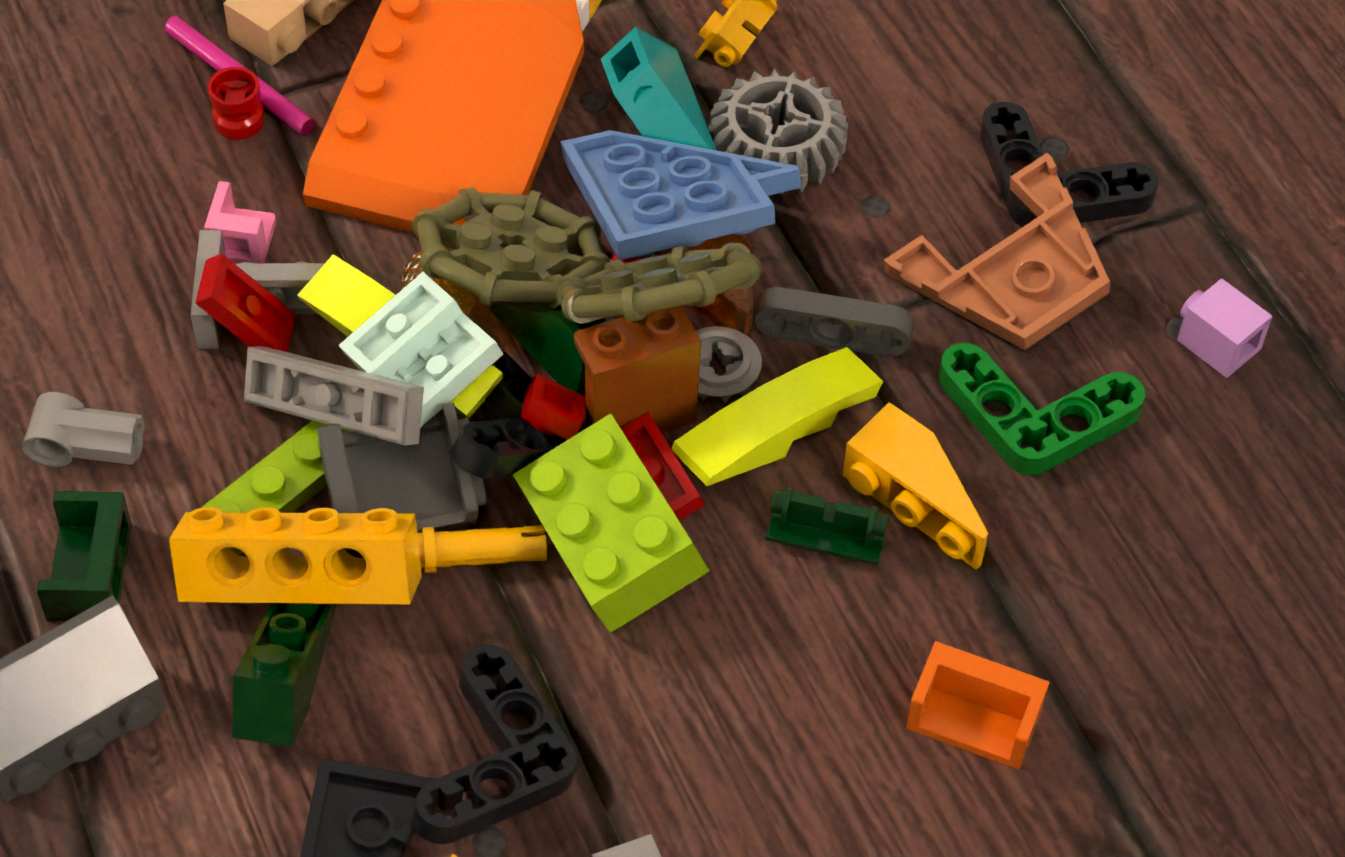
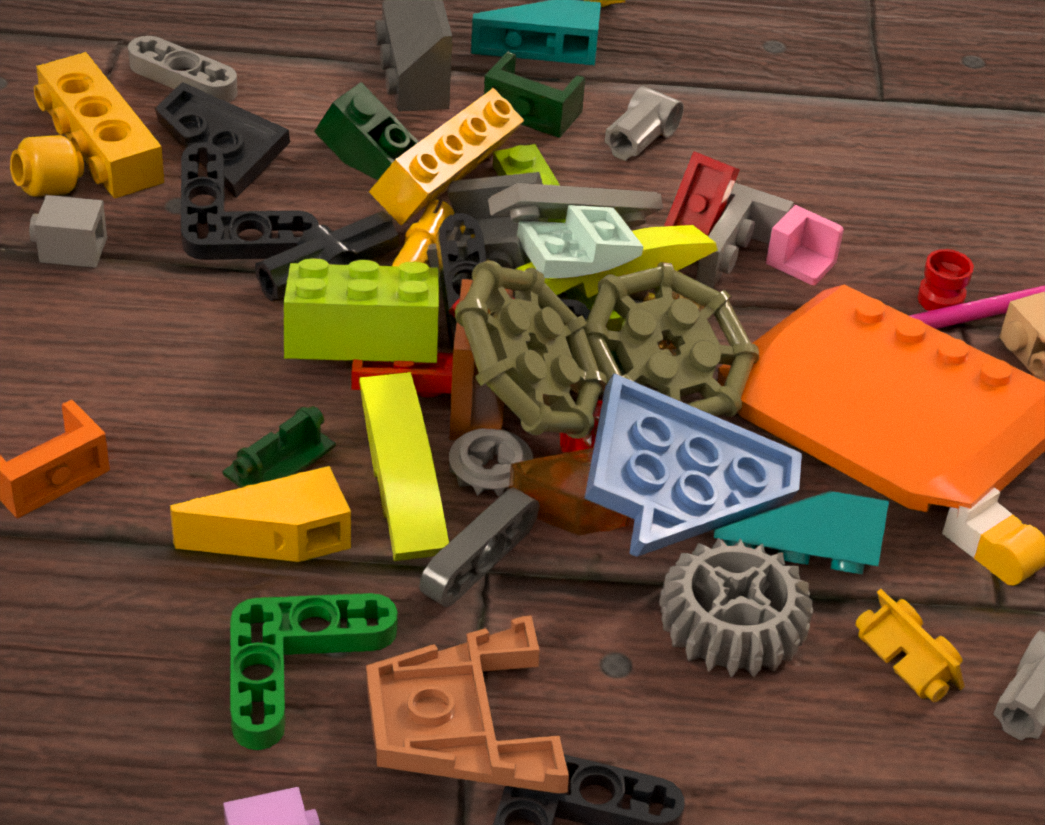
camera: 115 degrees right, 10 degrees down
none -> black piece [255,211,399,302]

